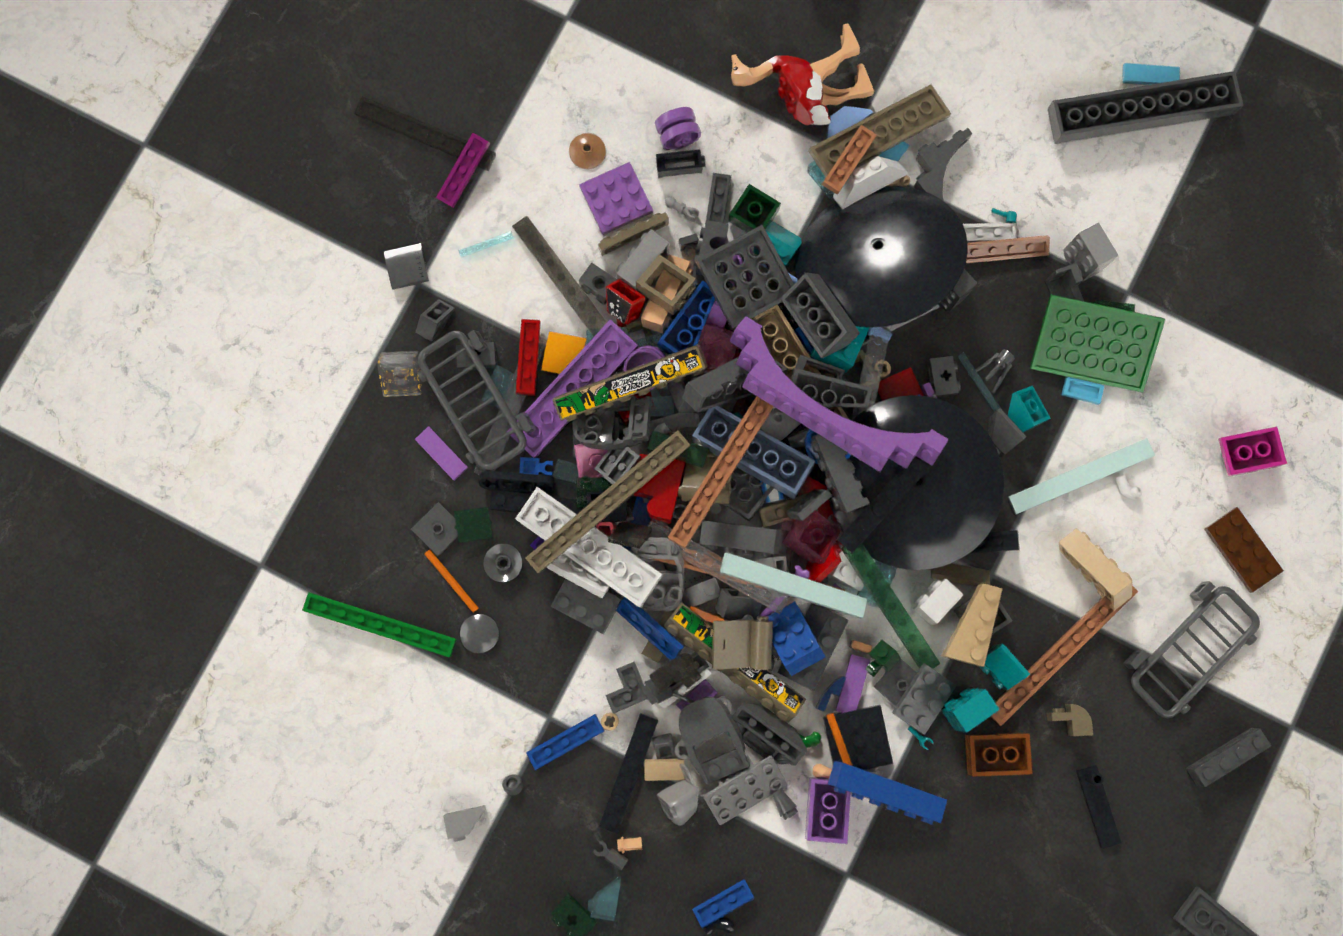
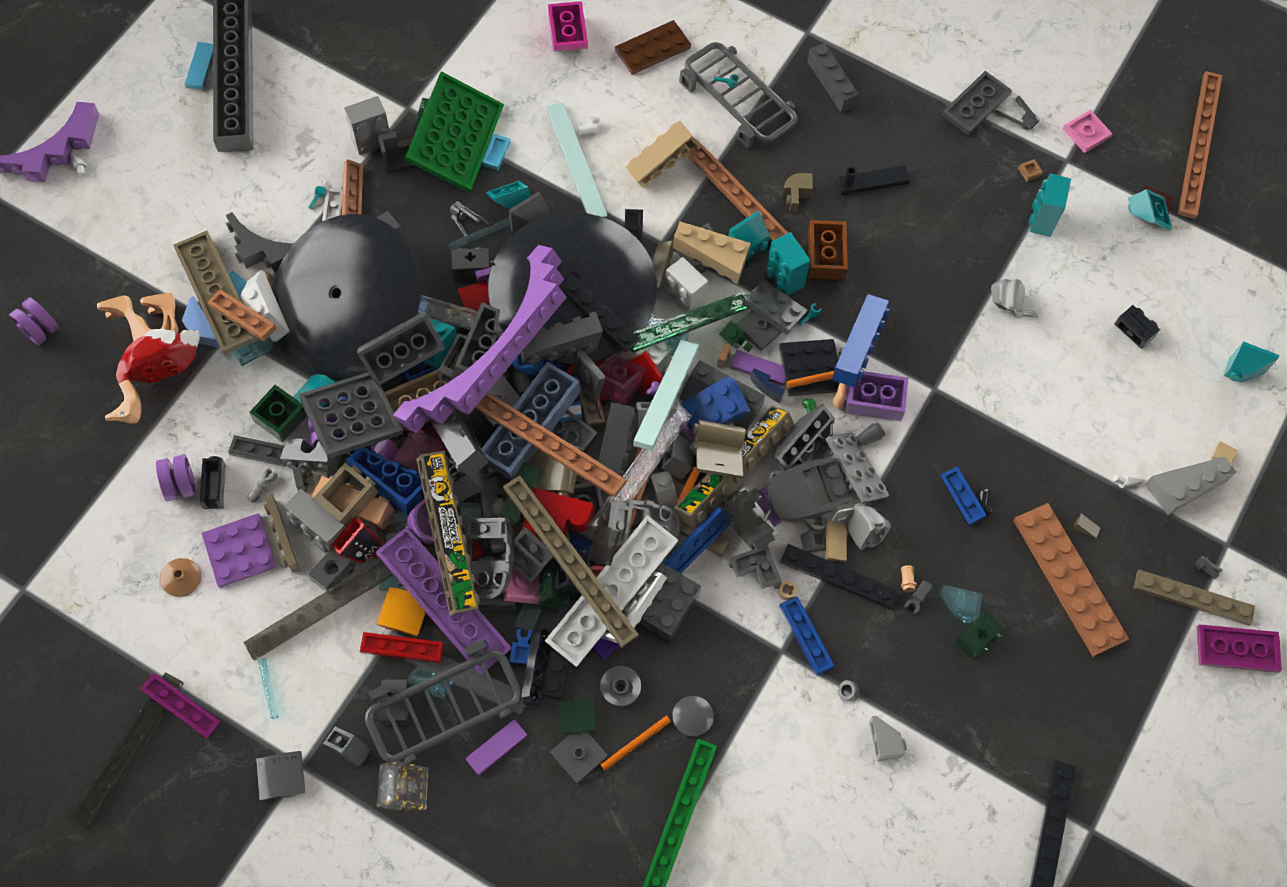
camera: 90 degrees left, 15 degrees down
none -> teal hand [714,74,739,88]

